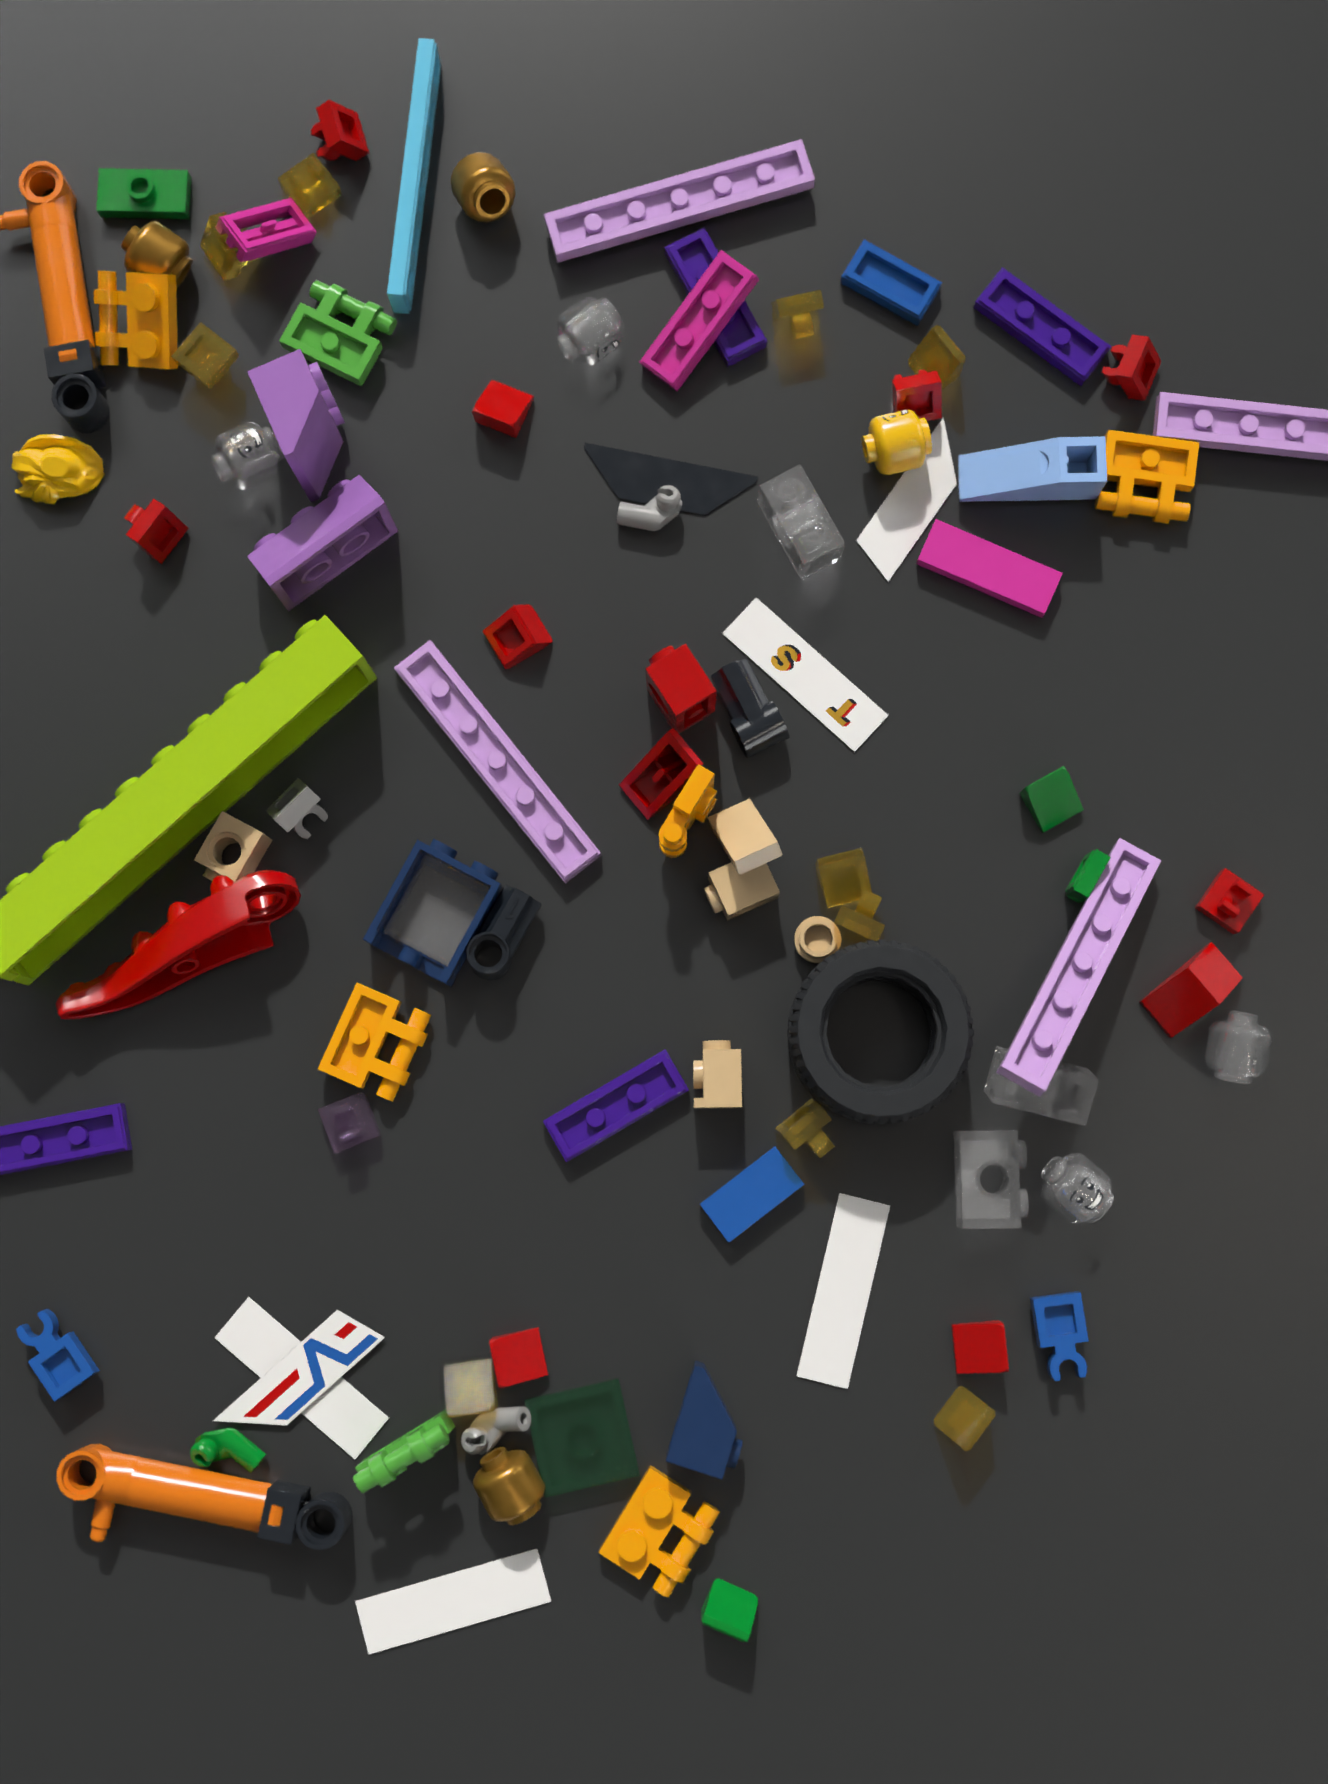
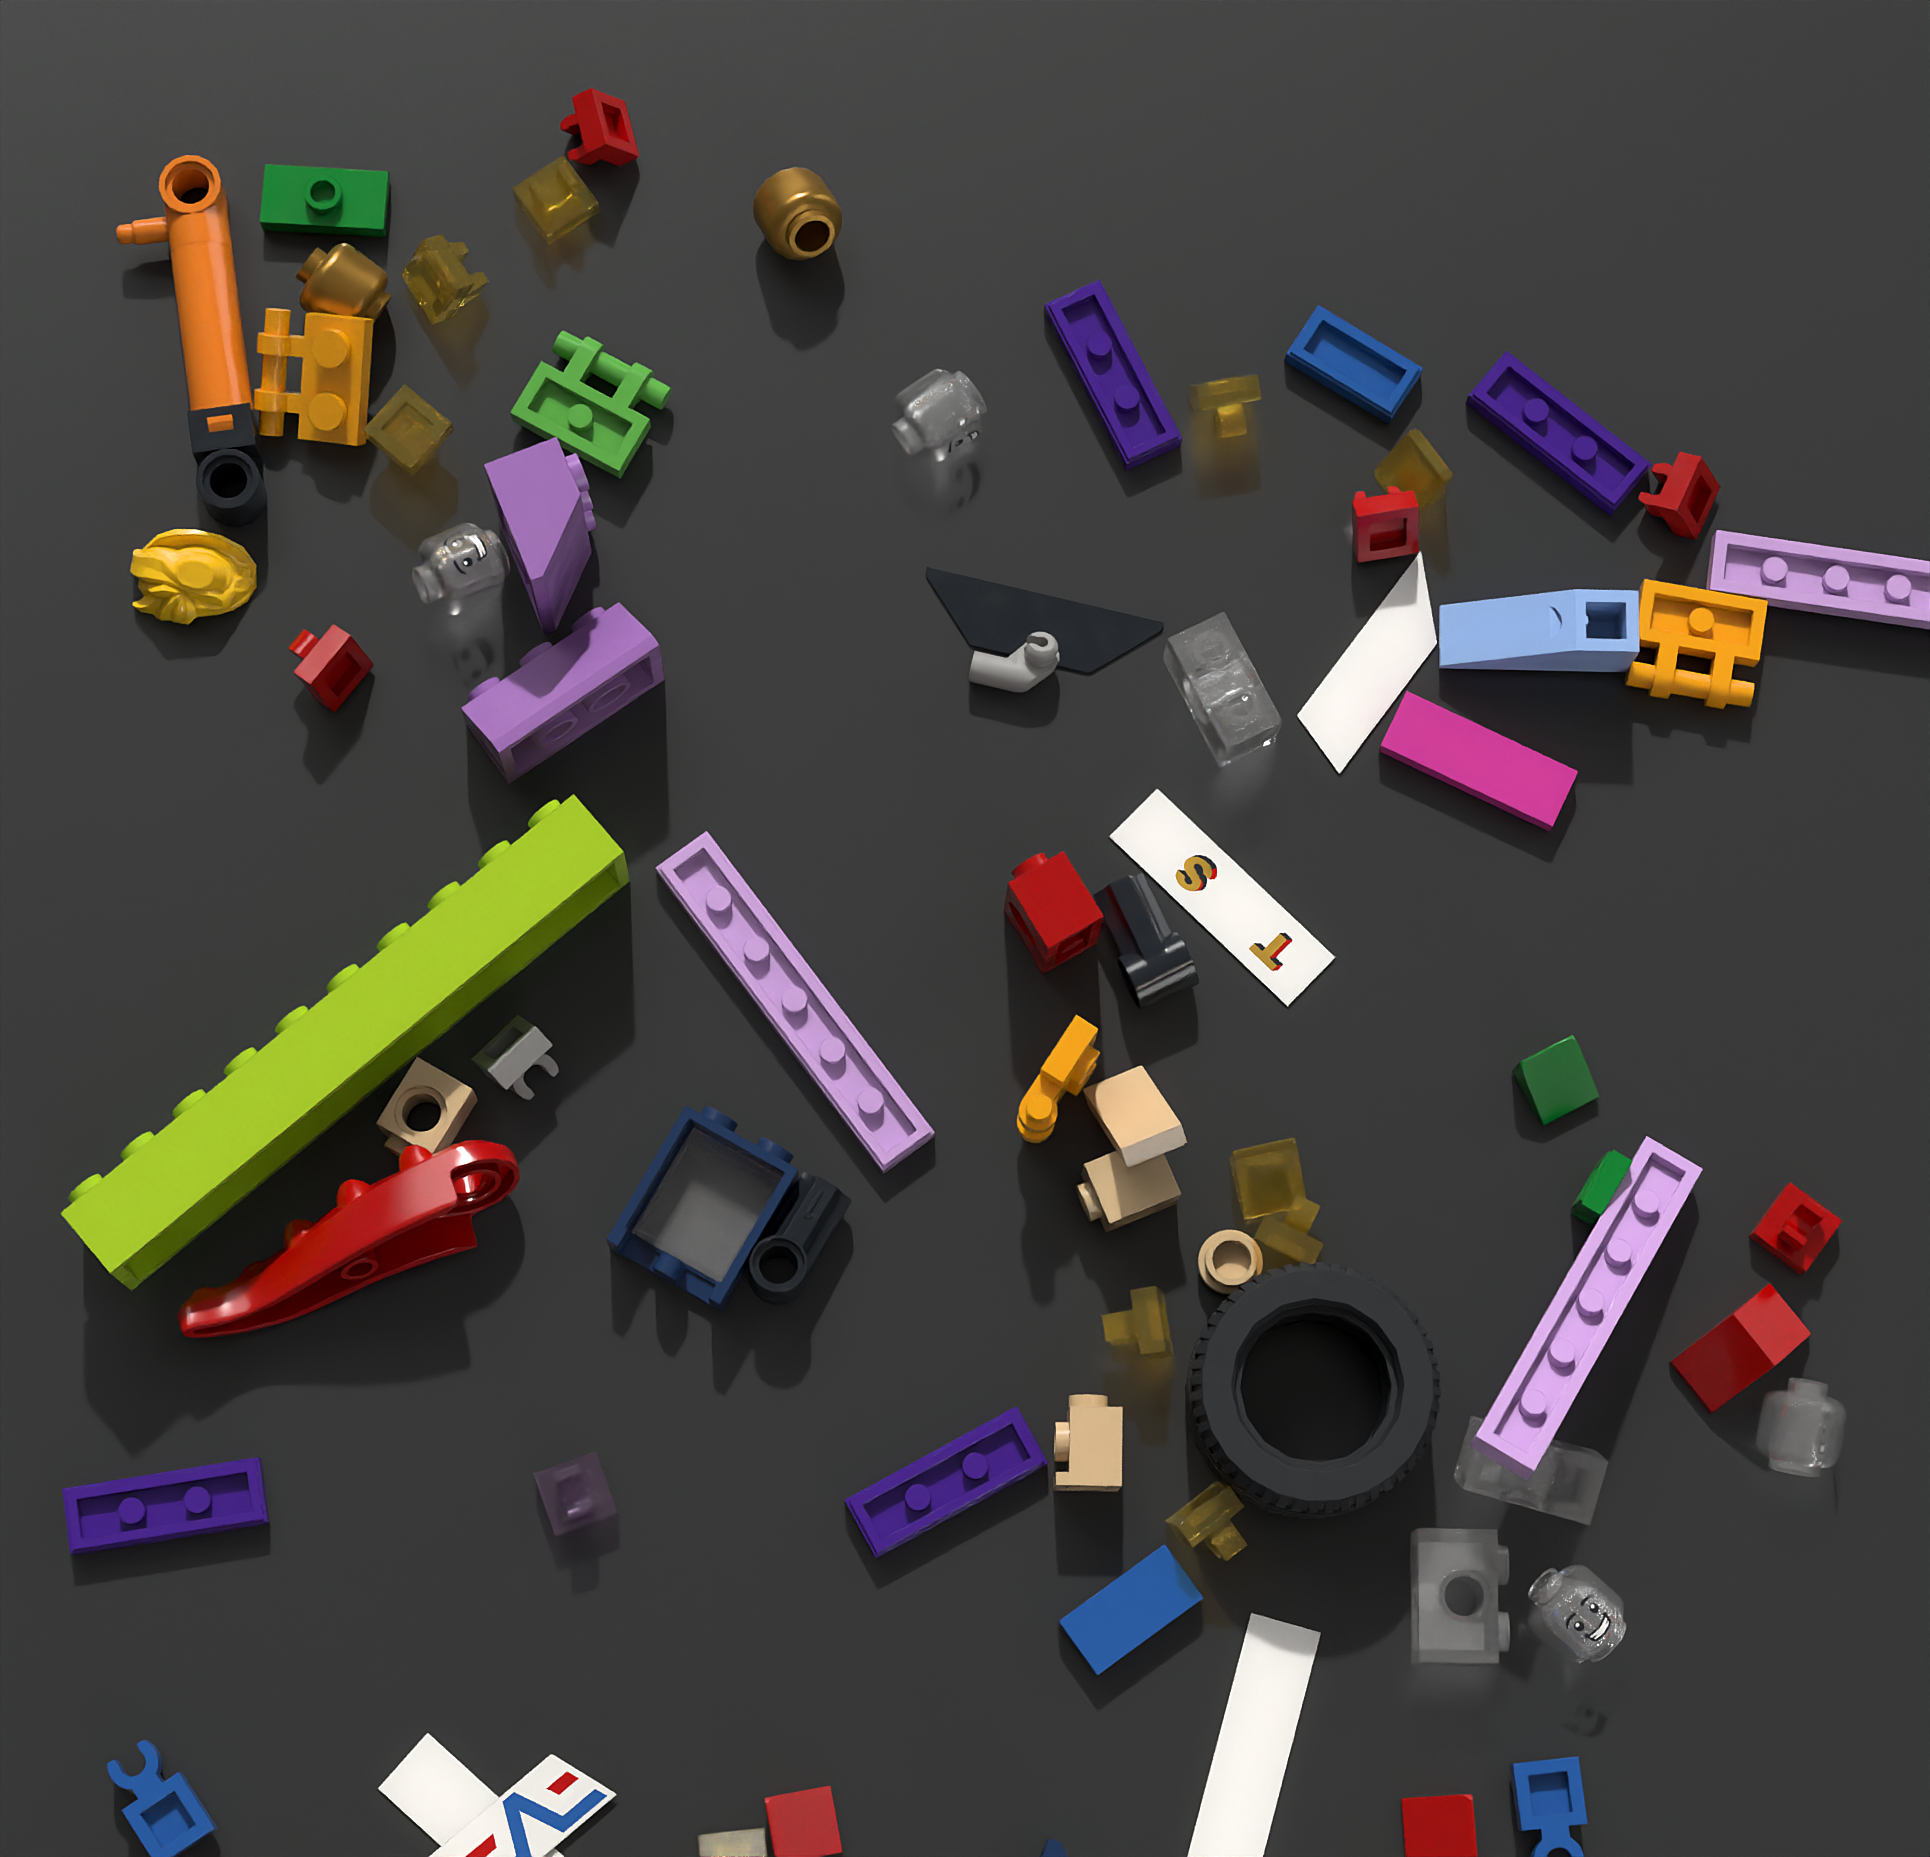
camera: 10 degrees left, 5 degrees down
dark pink tile [215,198,317,263] -> none
light orange plate [318,983,431,1102] -> none
medium azure tile [387,38,441,314] -> none
red slope [472,380,534,438] -> none
red slope [482,604,553,669] -> none
lavender plate [544,139,815,263] -> none
red slope [619,728,704,820] -> none
dark pink tile [639,250,759,391] -> none
yellow head [861,410,932,475] -> none
none -> clear yellow tile [1102,1286,1174,1360]

